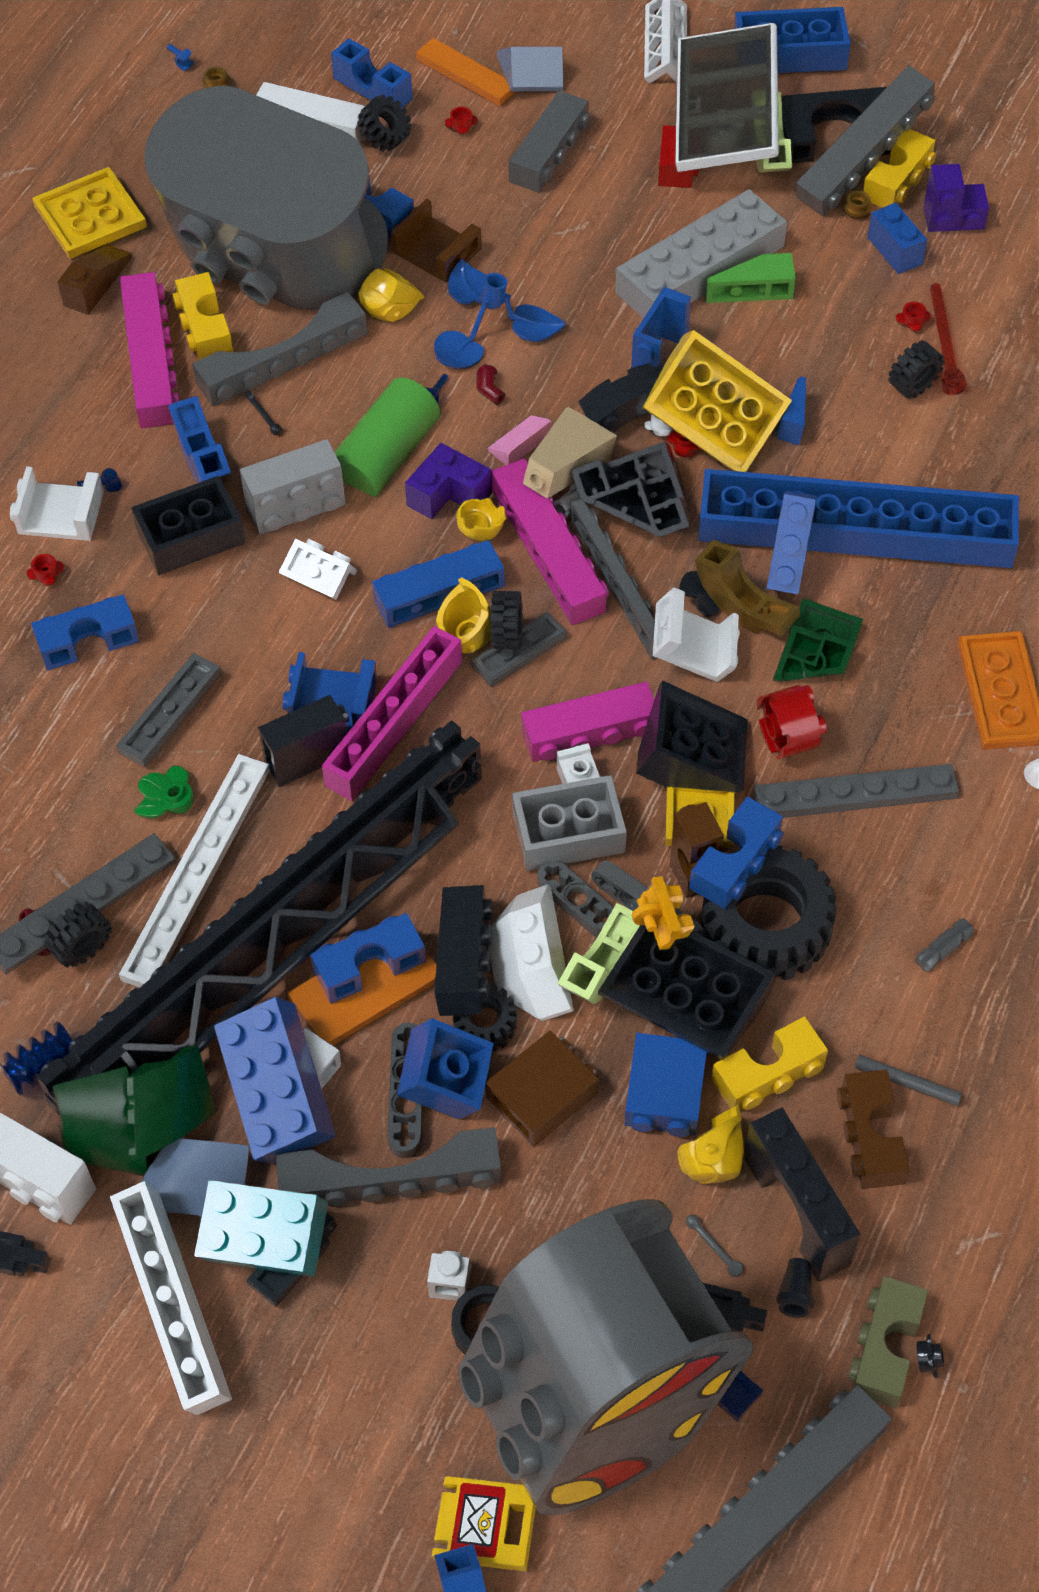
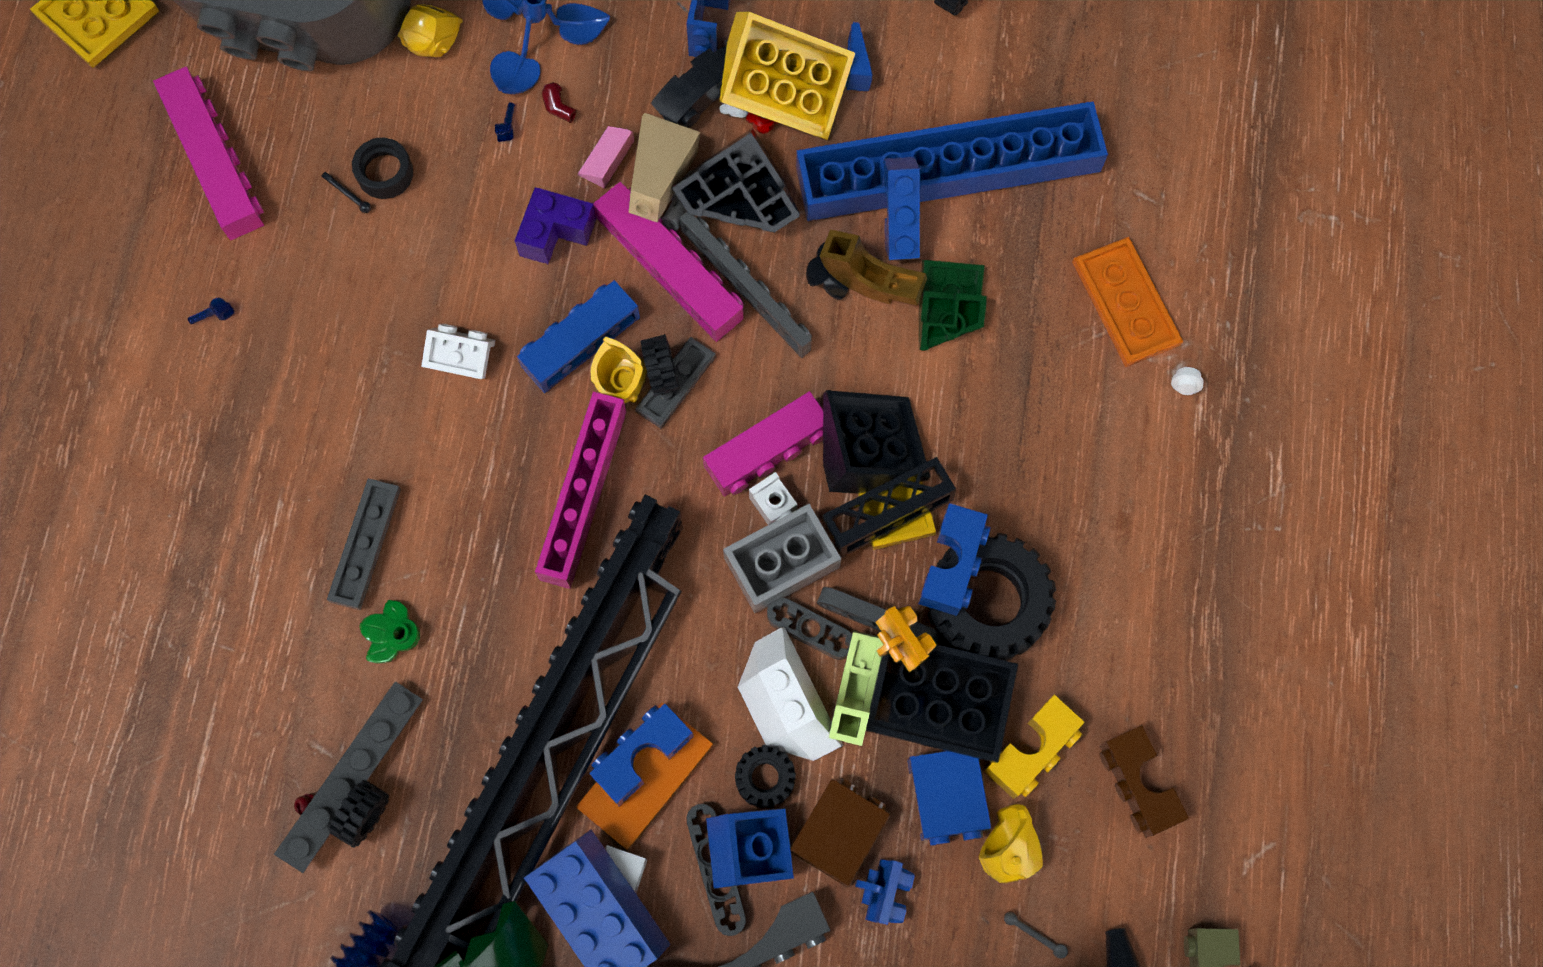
camera: 20 degrees left, 15 degrees up
white panel [10,466,104,541] -> none
red plate [27,554,64,586] -> none
blue arch [31,594,139,671] -> none
reddish brown slope [57,244,132,315] -> none
white plate [119,754,270,988] -> none
black brick [131,476,246,575] -> none
blue arch [168,396,231,483] -> none
yellow arch [172,272,233,360] -> none
dark grey arch [192,292,367,406] -> none
light grey brick [240,439,346,535] -> none
black brick [258,695,349,787] -> none
blue panel [282,652,377,731] -> none
bright green brick [334,377,440,498] -> none
black brick [434,885,493,1016] -> none
yellow hair [456,498,506,542] -> none
white panel [652,588,740,682] -> none
reddish brown arch [670,802,724,898] -> none
black arch [744,1107,861,1282] -> none
dark grey plate [754,764,959,818] -> none
red brick [757,685,827,760] -> none
dark grey bar [855,1055,962,1106] -> none
dark grey axle [915,918,974,971] -> none
none -> black tyre [352,137,413,199]
none -> black fence [823,457,956,558]
none -> blue hips [855,859,915,925]

